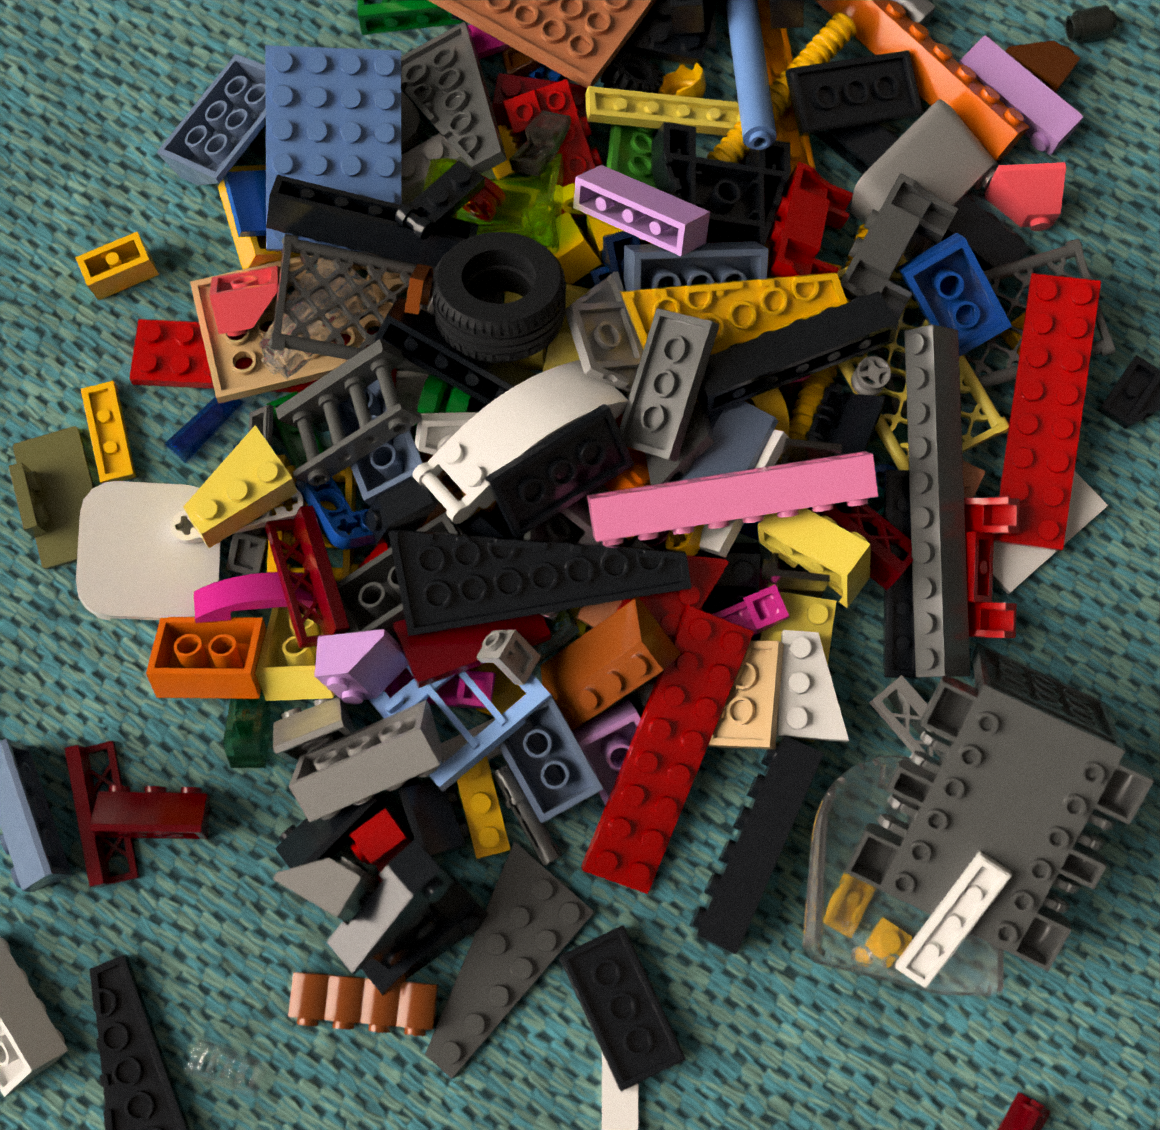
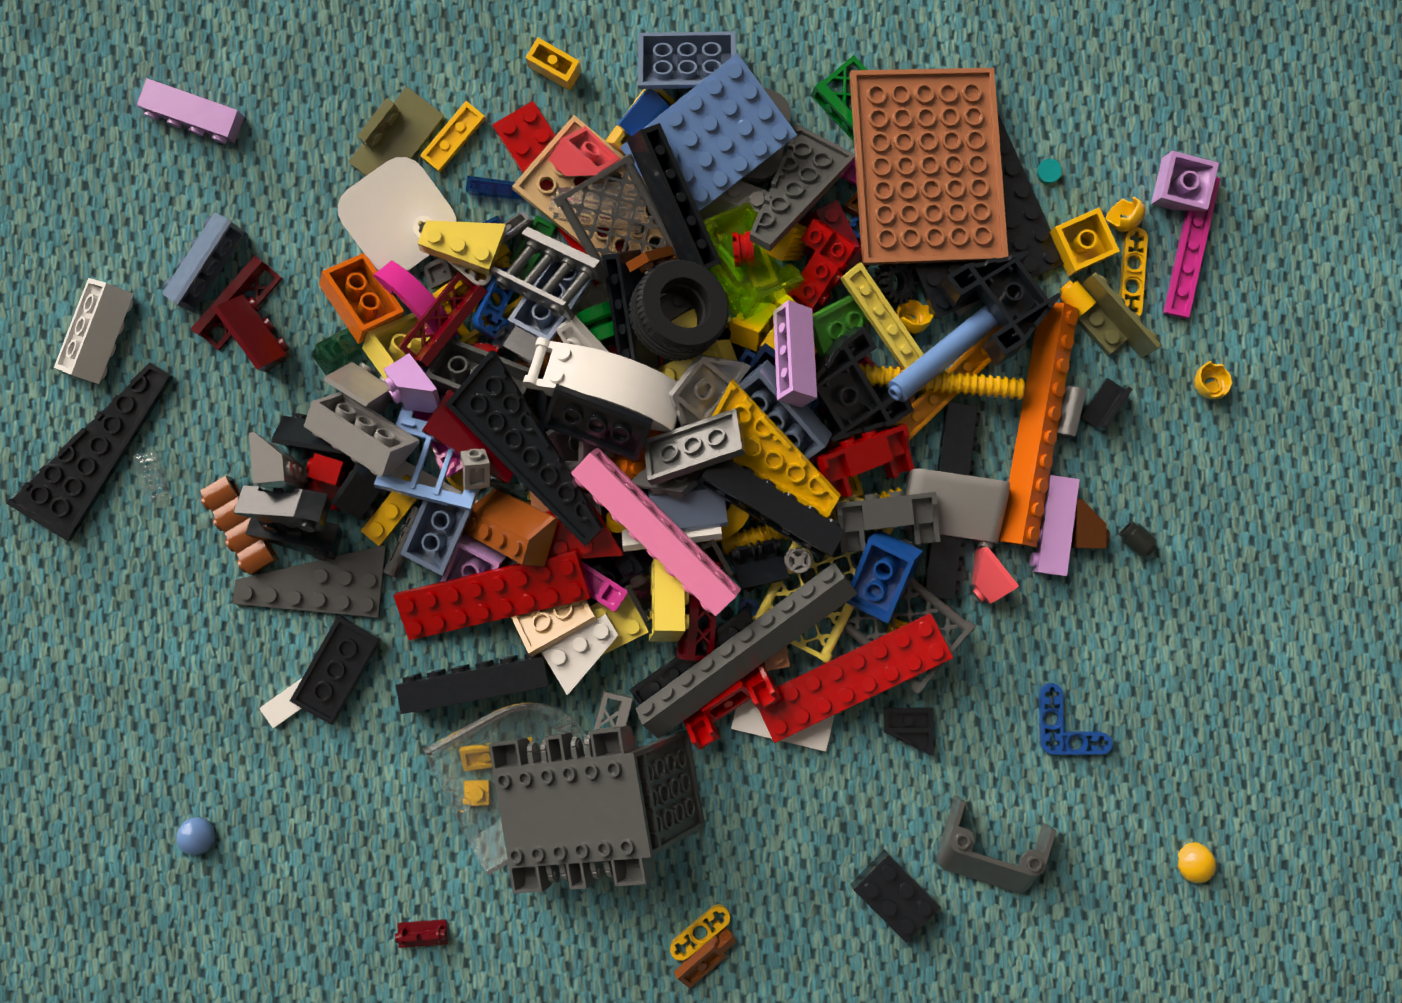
camera: 50 degrees right, 10 degrees up
black plate [395,161,485,240] -> none
clear smoke slope [509,111,572,177] -> none
black tile [785,50,923,136] -> none
white tile [895,851,1012,989] -> none

